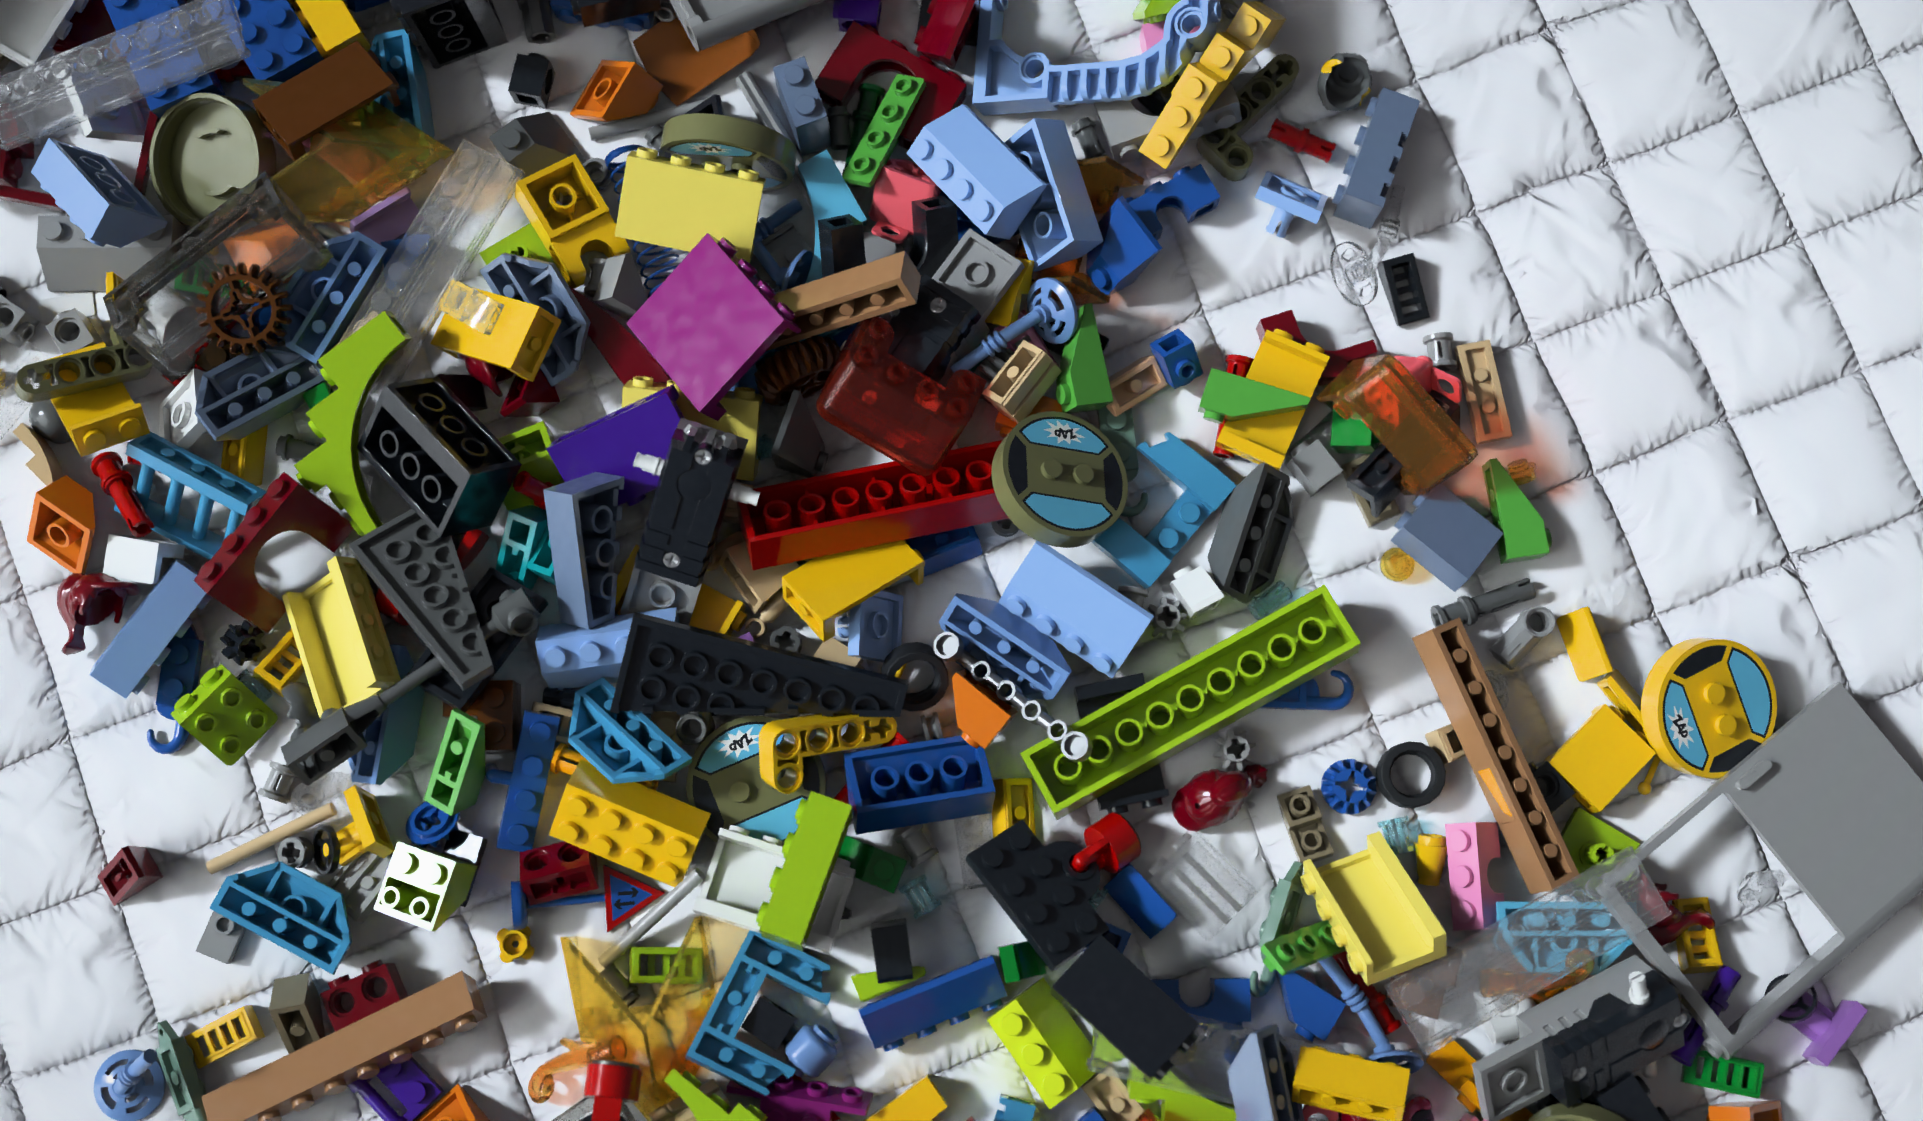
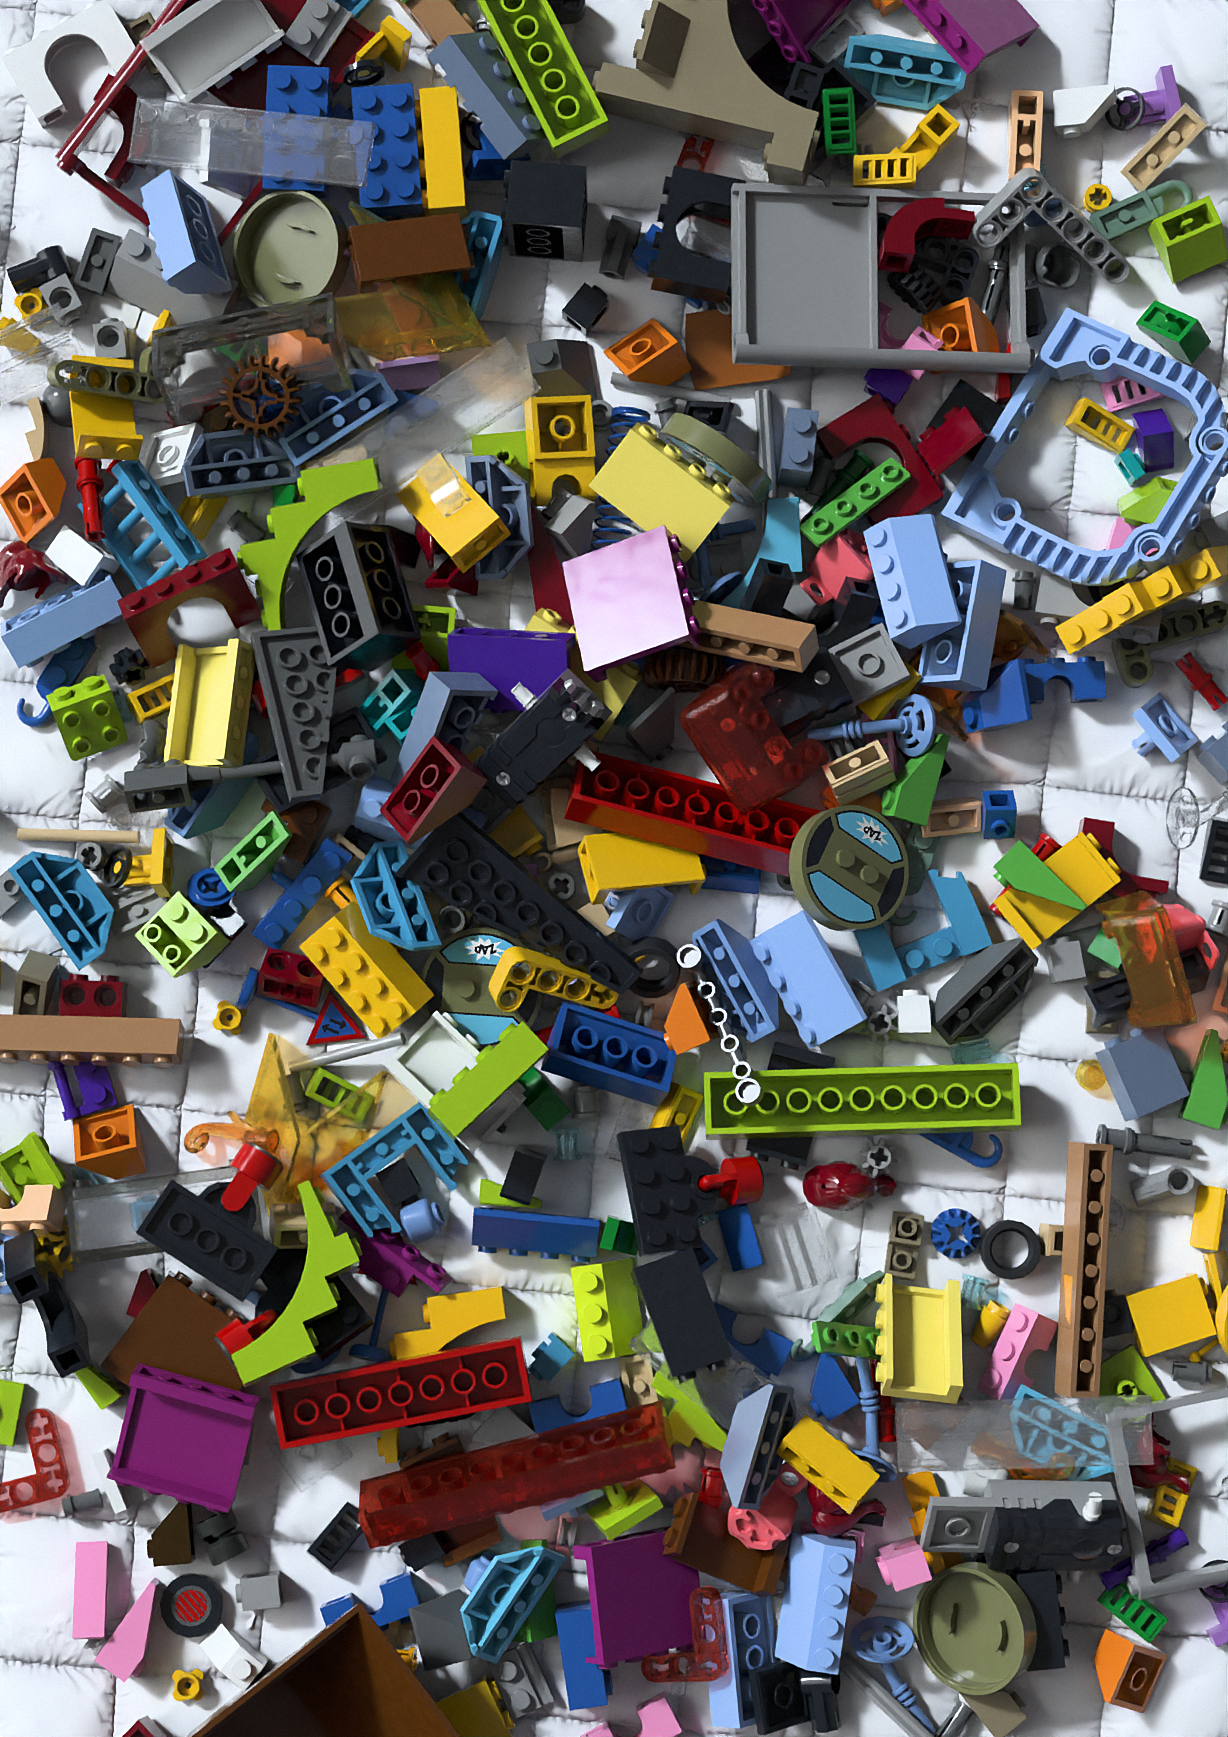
camera: 30 degrees right, 5 degrees up
none -> dark grey plate [73,228,123,296]
none -> dark red slope [379,735,488,845]
none -> dark grey pin [1172,1360,1212,1386]

